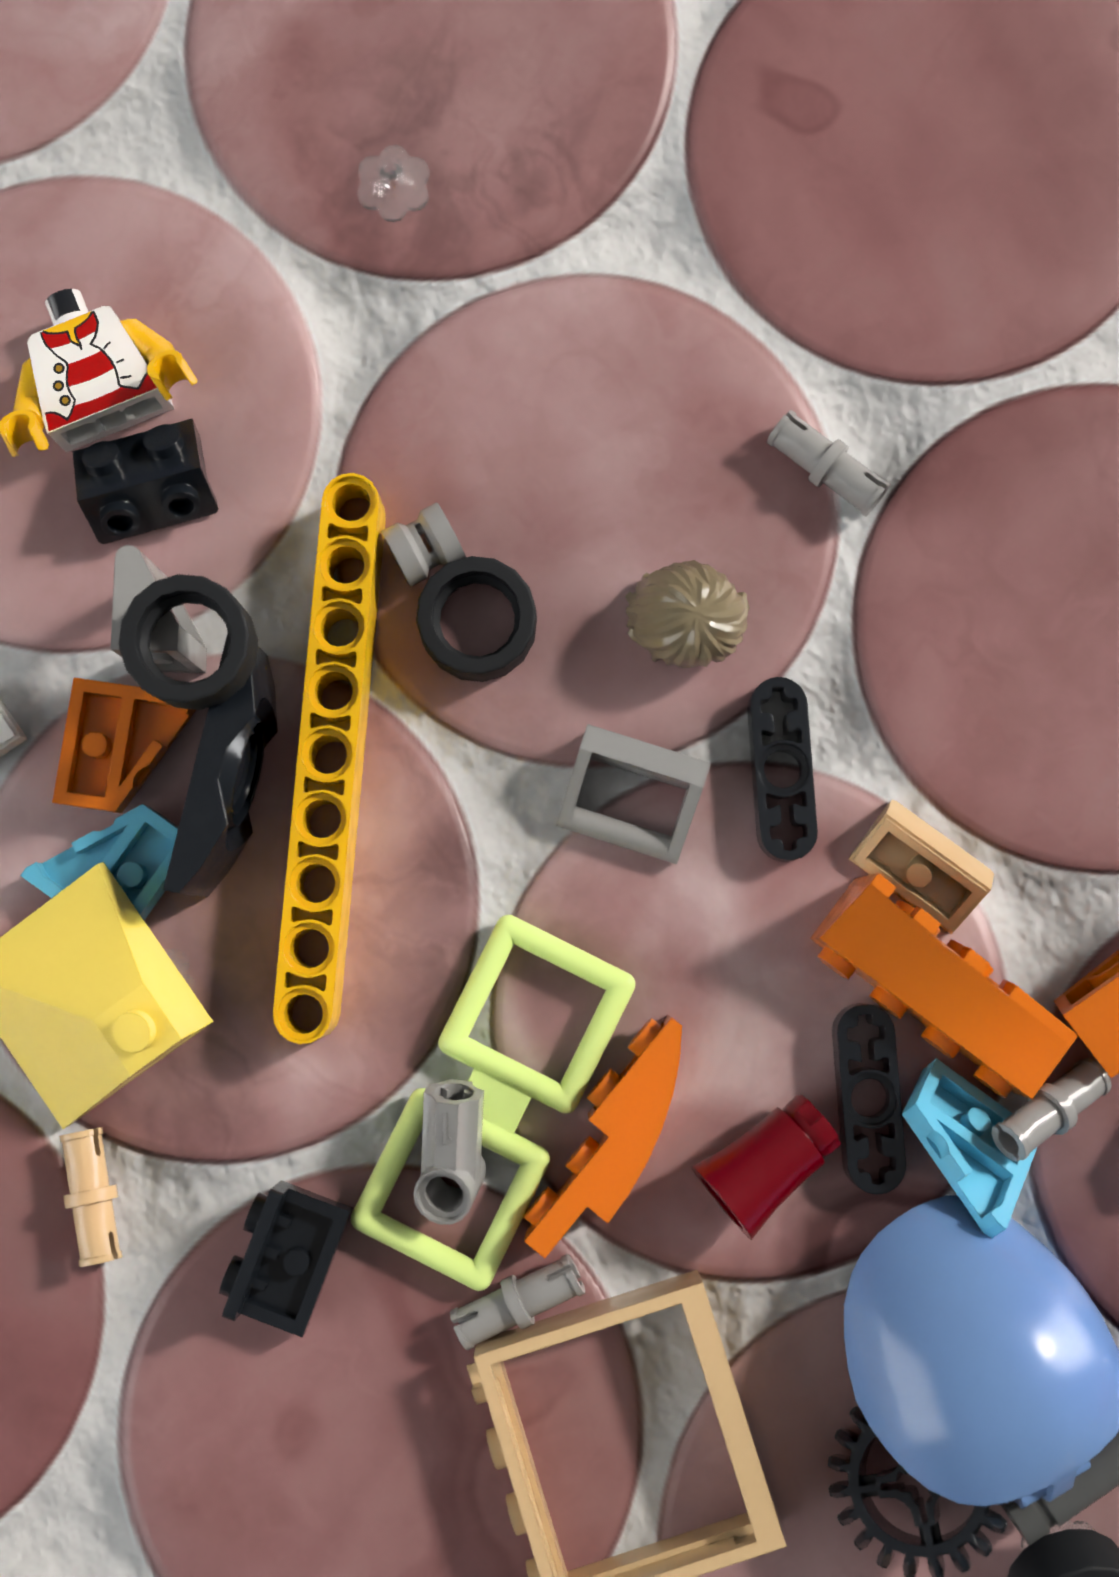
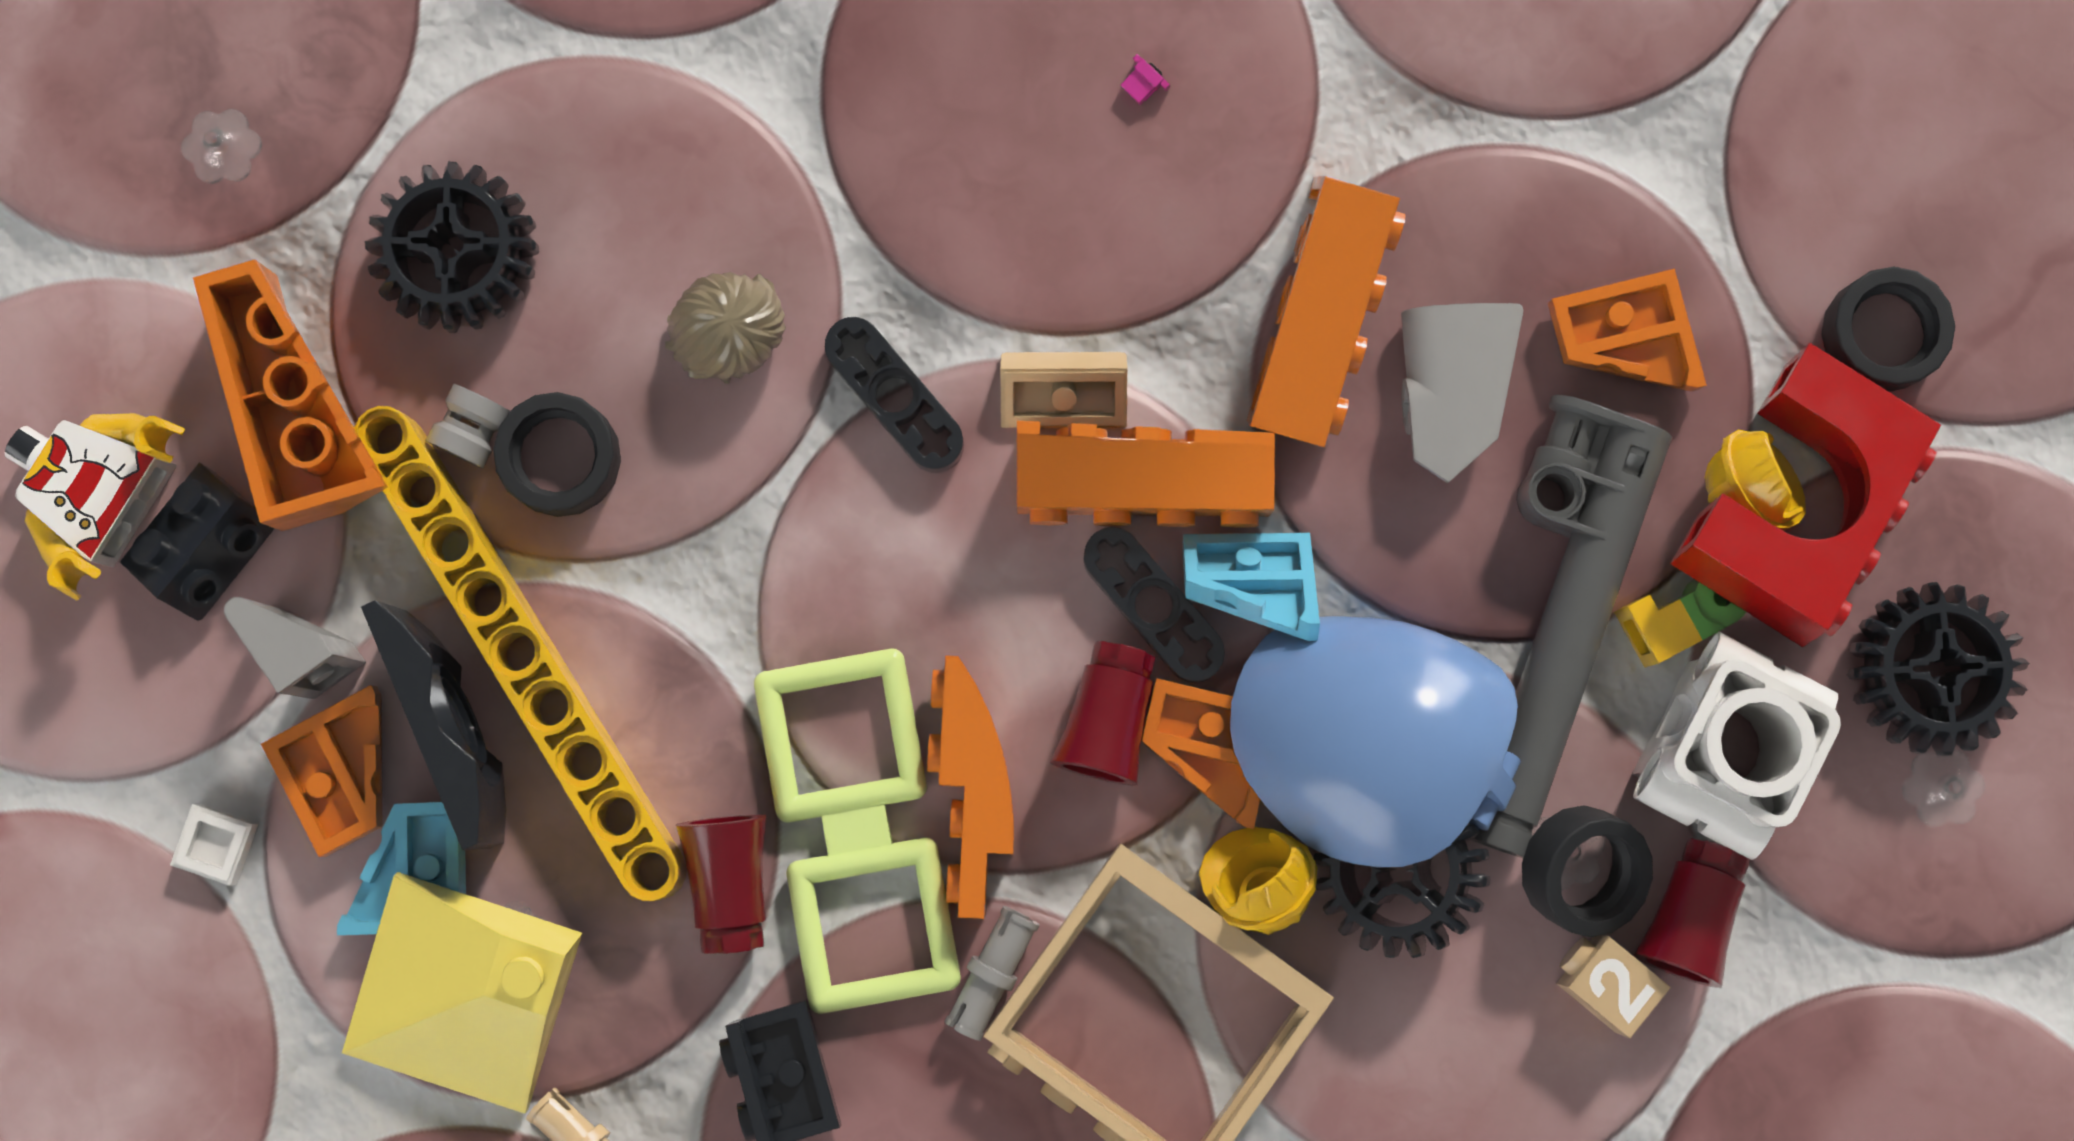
camera: 35 degrees left, 0 degrees up
black tyre [119,574,258,710] -> none
light grey piece [413,1079,486,1225] -> none
light grey tile [556,724,711,864] -> none
light grey pin [767,410,891,517] -> none
light grey pin [992,1058,1112,1162] -> none
none -> orange wedge [193,259,388,531]
none -> black gear [365,161,539,333]
none -> dark red plant [676,815,766,954]
none -> orange wing [1141,678,1261,829]
none -> yellow piece [1199,827,1318,935]

